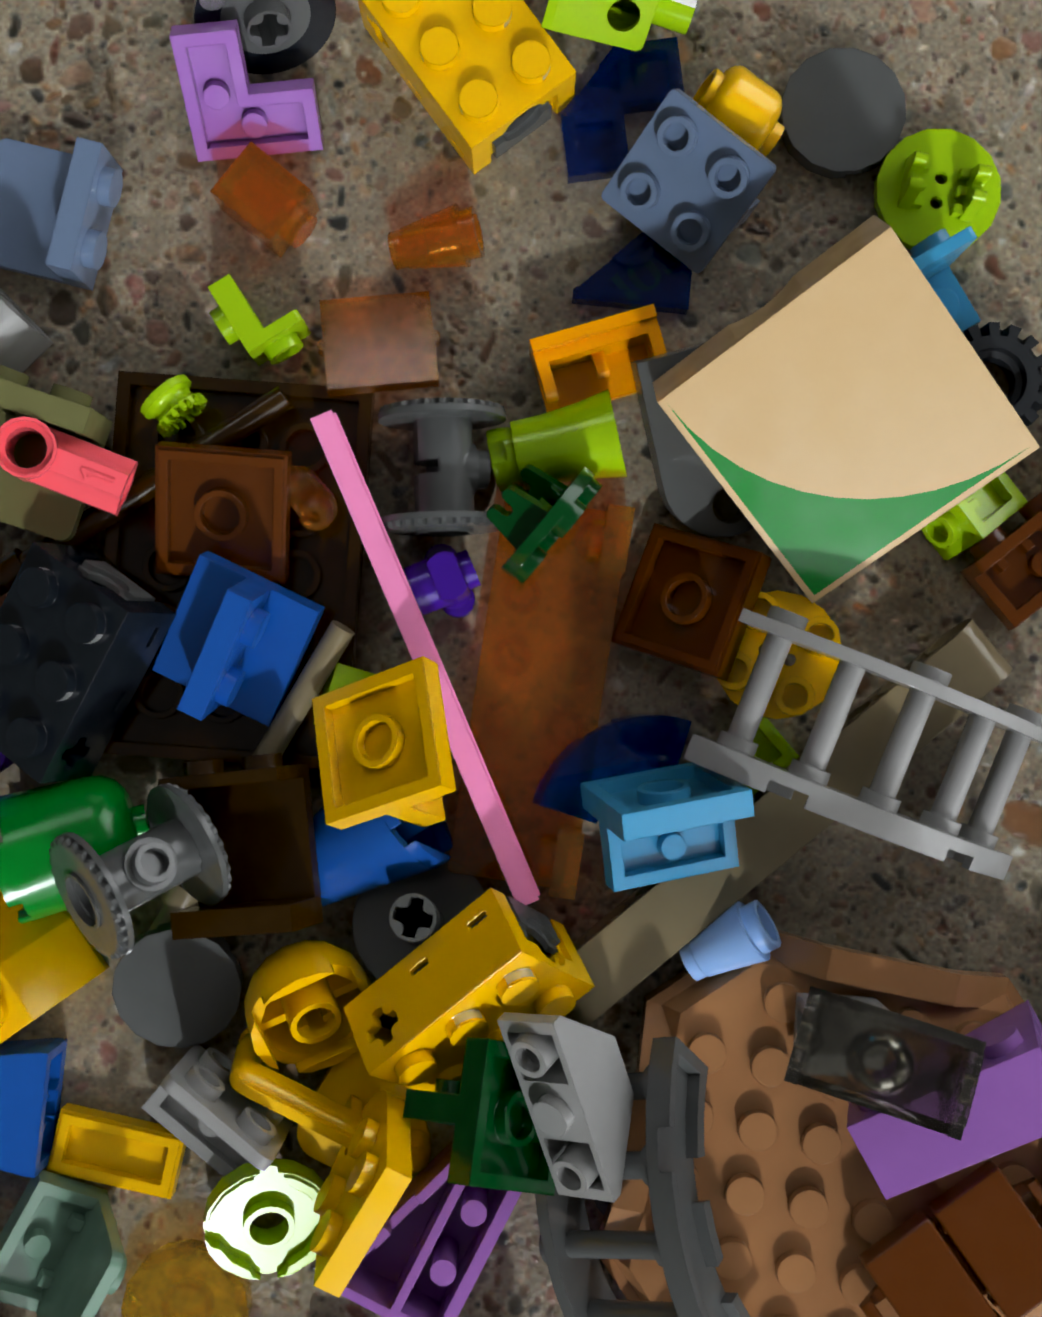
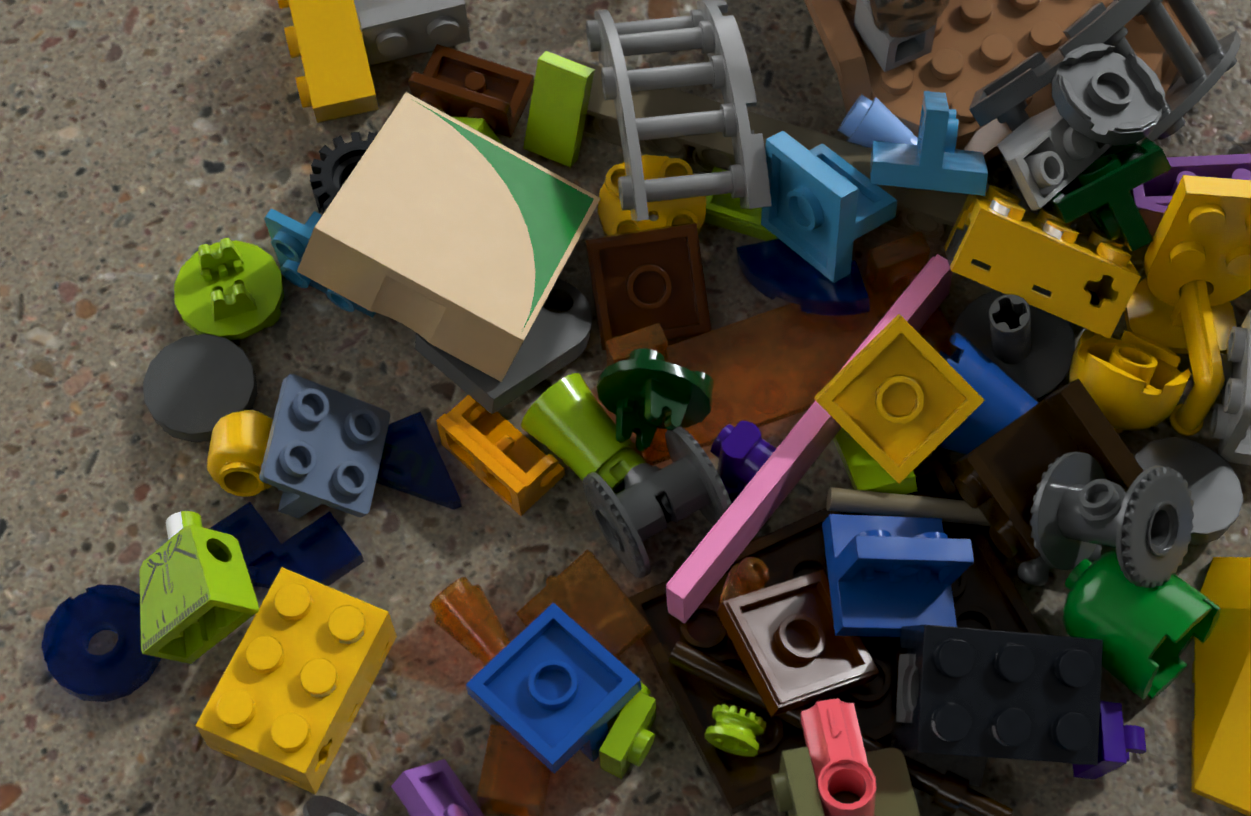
camera: 115 degrees left, 25 degrees down
none -> blue bracket [465,602,641,774]
none -> lime tile [523,51,595,167]
none -> dark azure bracket [870,91,988,196]
none -> dark grey tile [1052,43,1165,146]

